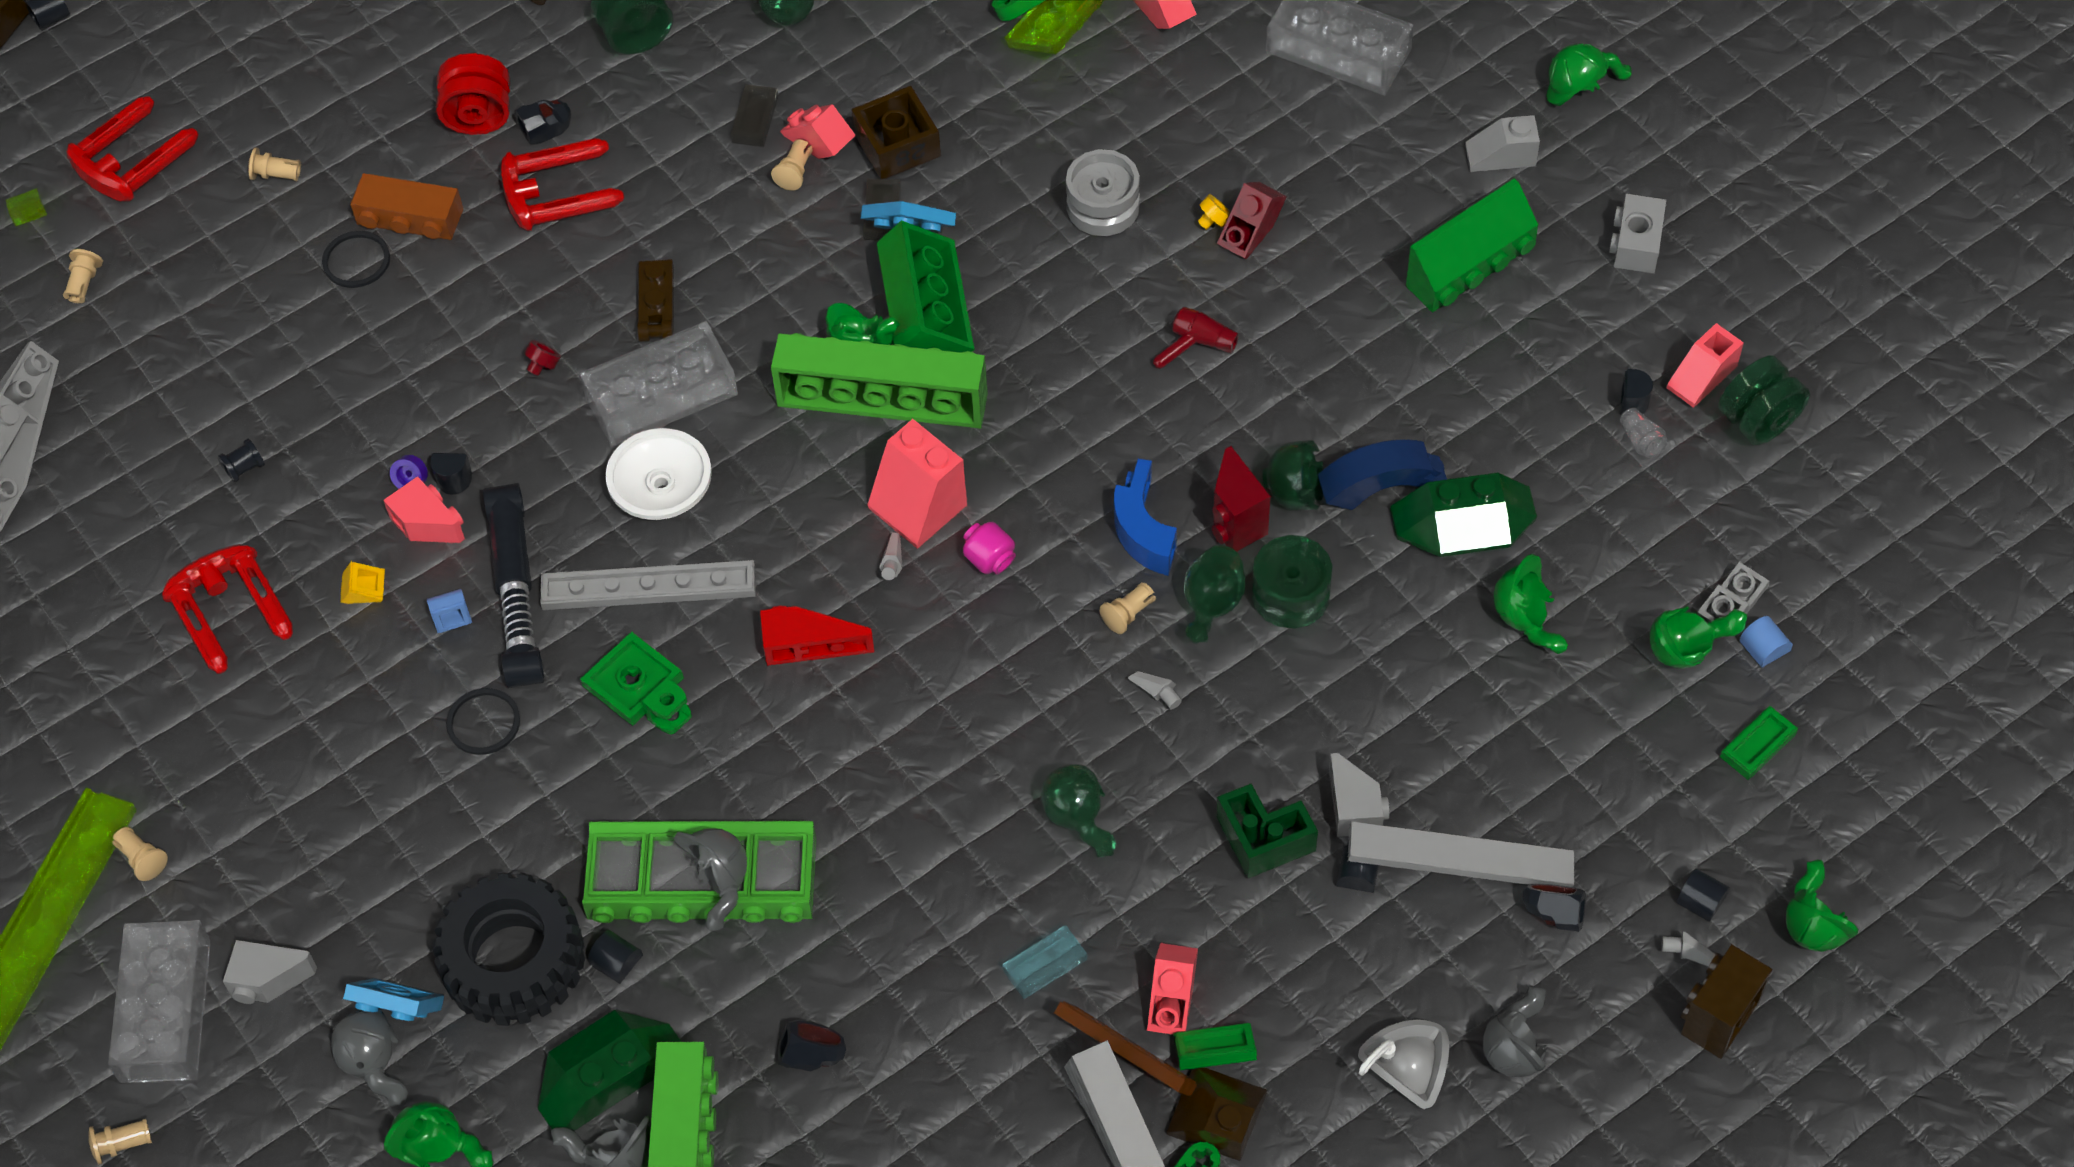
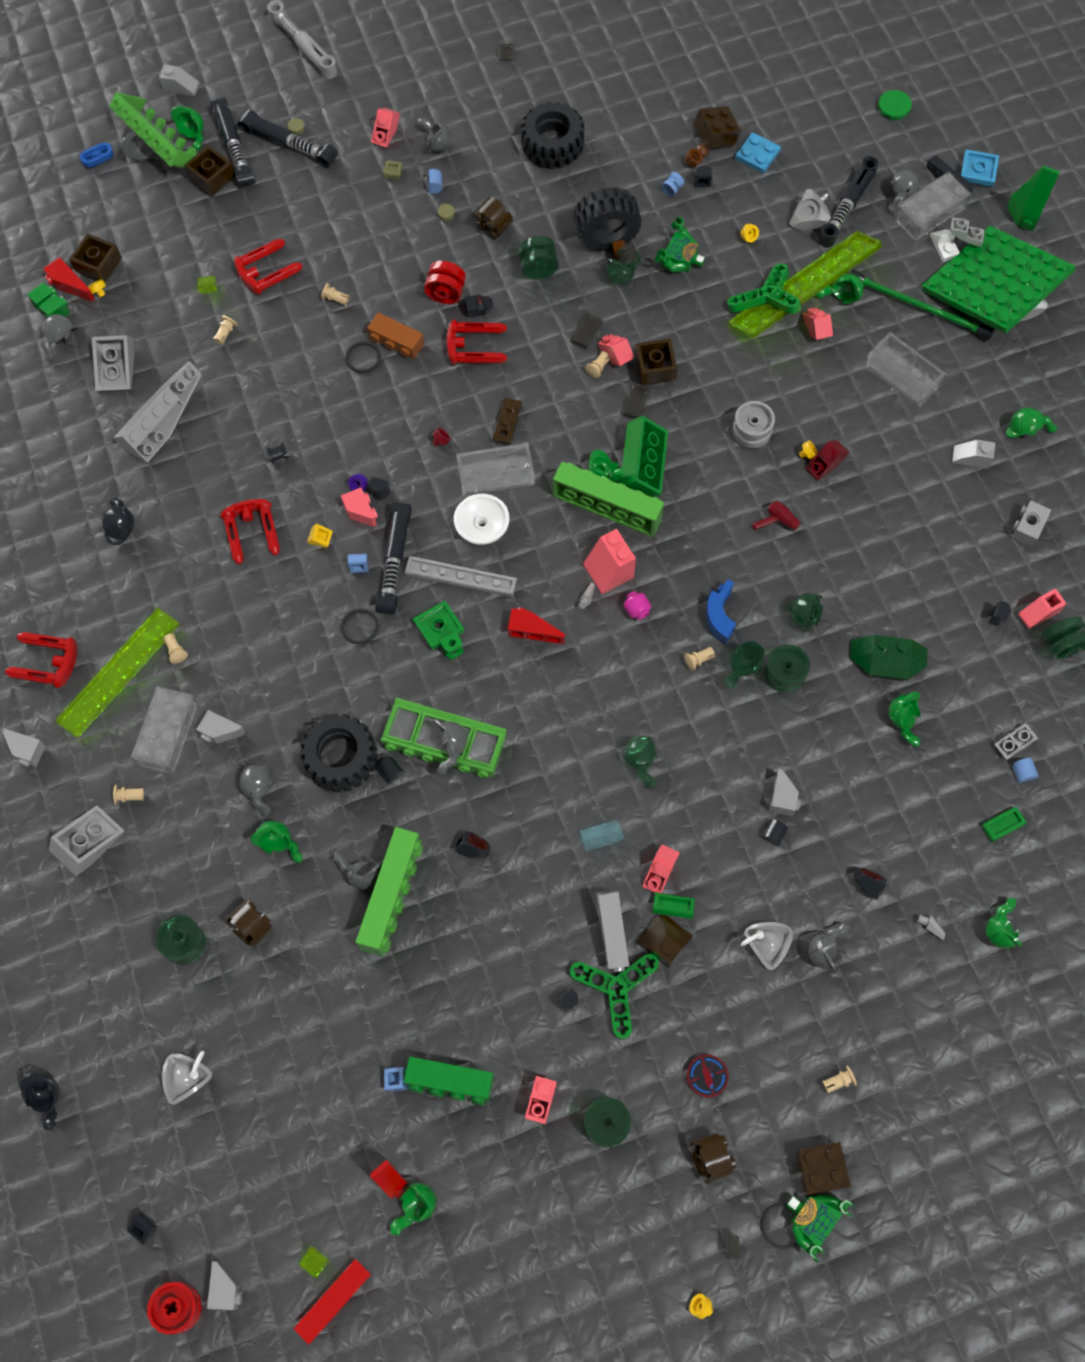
camera: 15 degrees right, 10 degrees up
dark azure plate [343,978,444,1021] -> none
dark green wedge [538,1010,682,1131] -> none
dark azure plate [861,201,956,233] -> none
reddish brown tile [1054,1001,1197,1097] -> none
light grey bar [1128,671,1182,710] -> none
dark red slope [1212,446,1271,554] -> none
dark green brick [1216,783,1318,879] -> none
dark blue arch [1318,440,1447,510] -> none
light grey tile [1348,822,1574,887] -> none
green slope [1406,178,1538,313] -> none
clear cone [1620,408,1668,458] -> none
green piece [1650,606,1747,669] -> none
black brick [1677,868,1730,922] -> none
dark brown brick [1680,944,1773,1059] -> none

